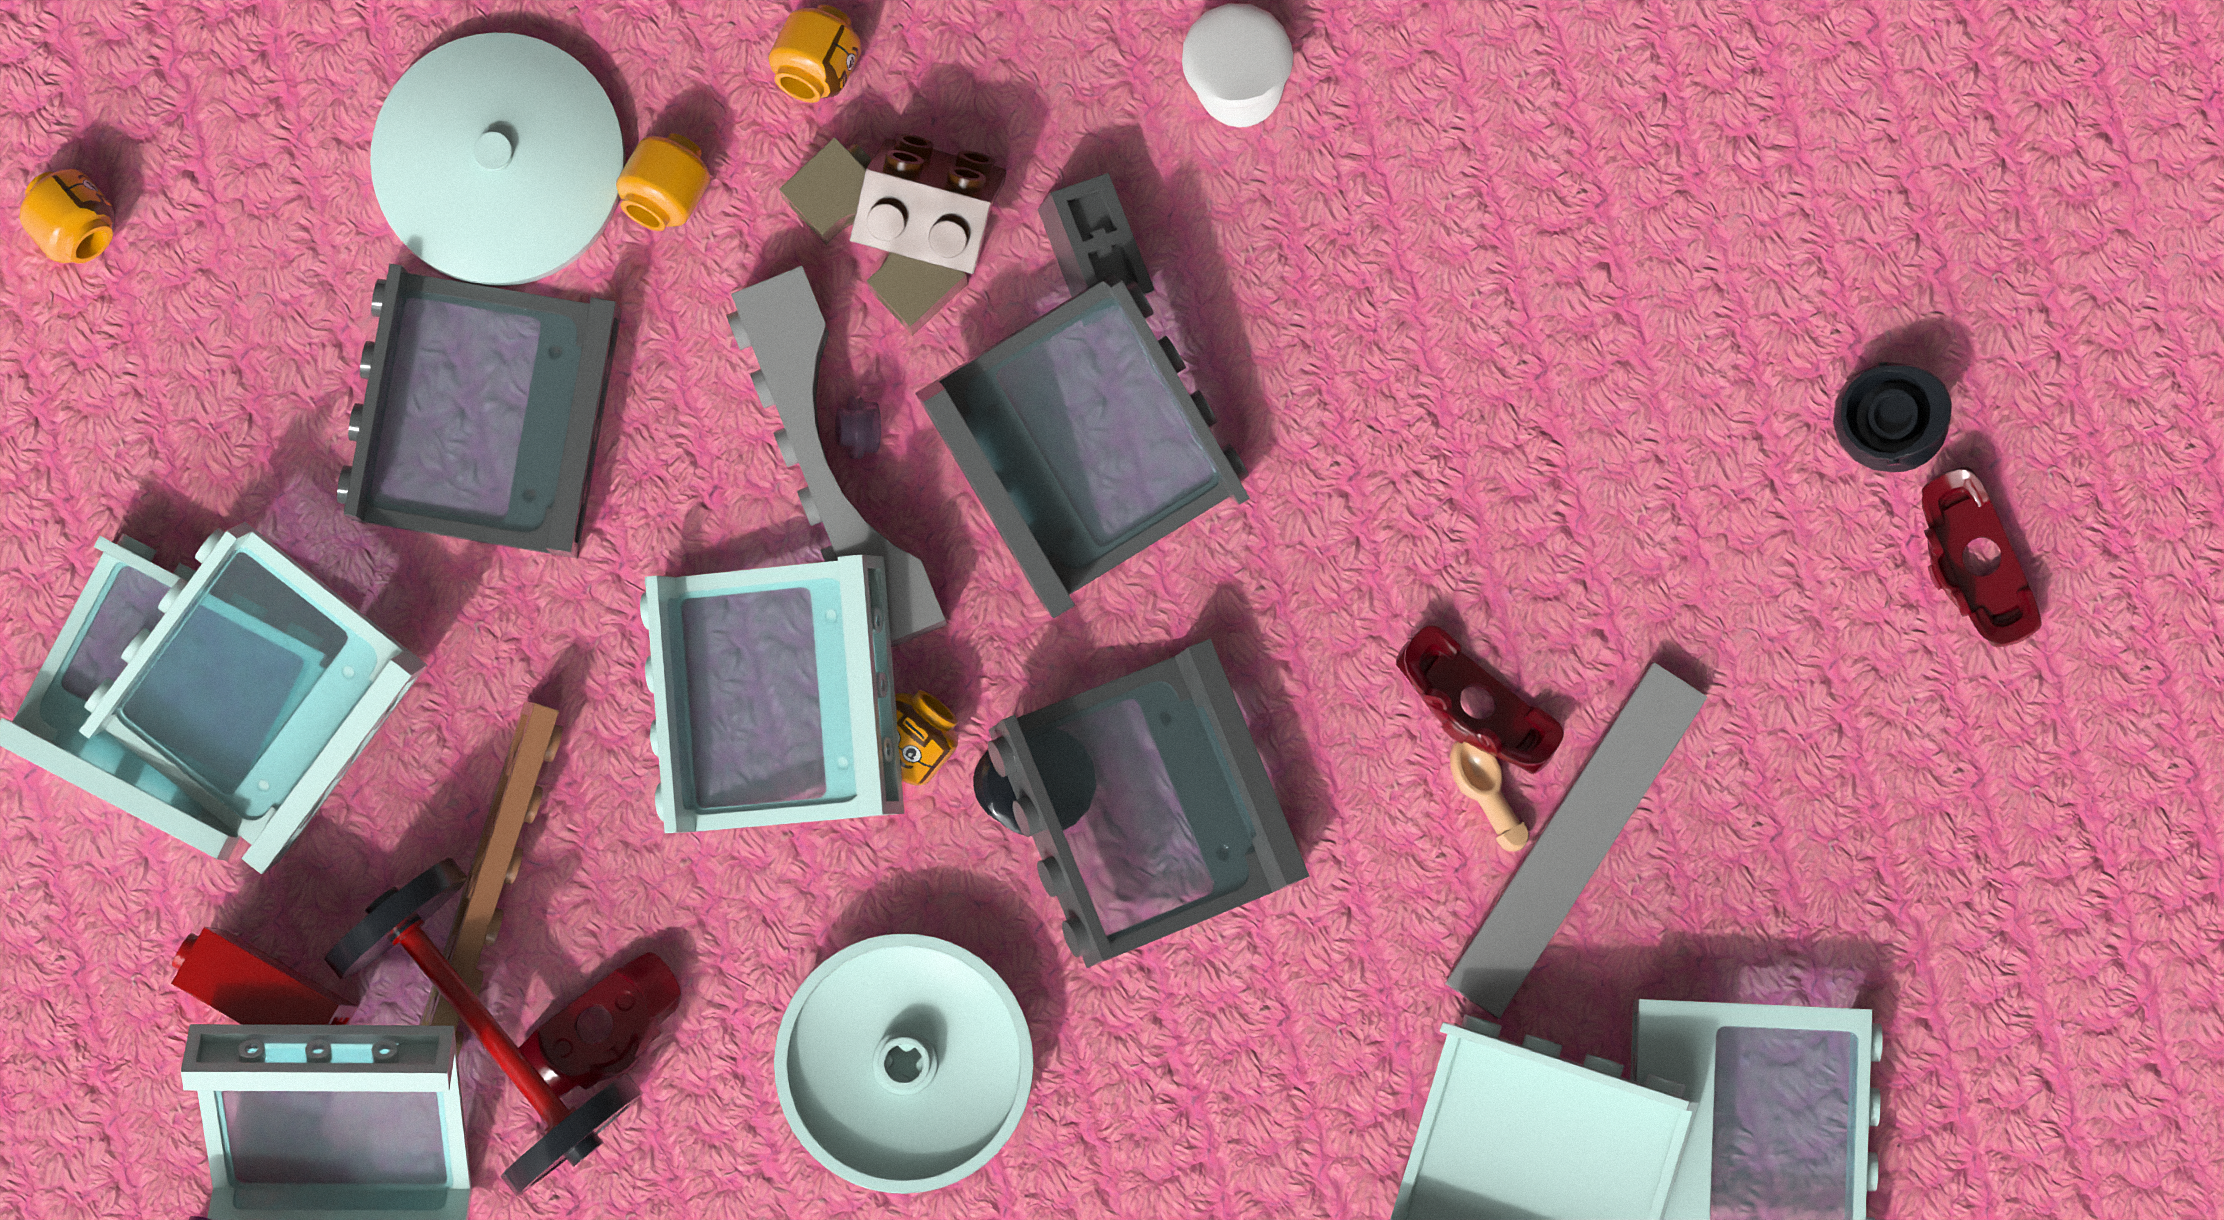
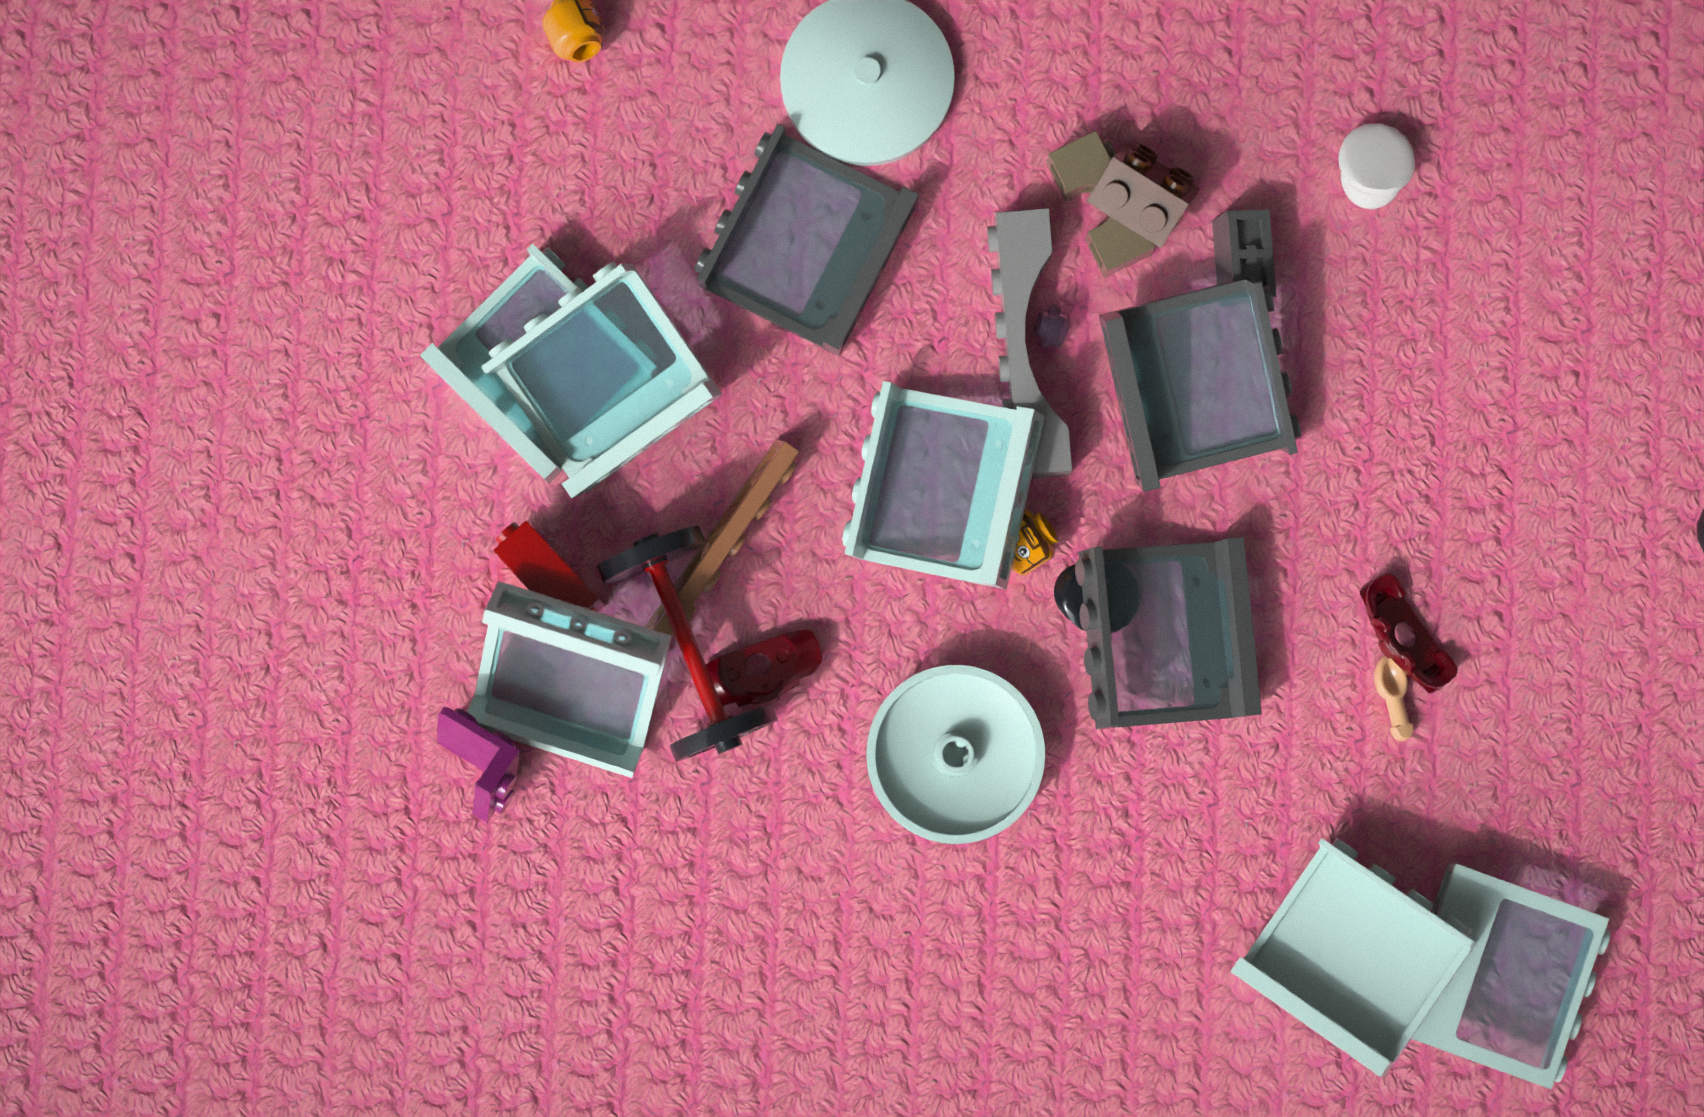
camera: 15 degrees right, 0 degrees up
light orange head [616,133,711,231] -> none
light orange head [768,5,862,103] -> none
light grey tile [1444,662,1708,1019] -> none

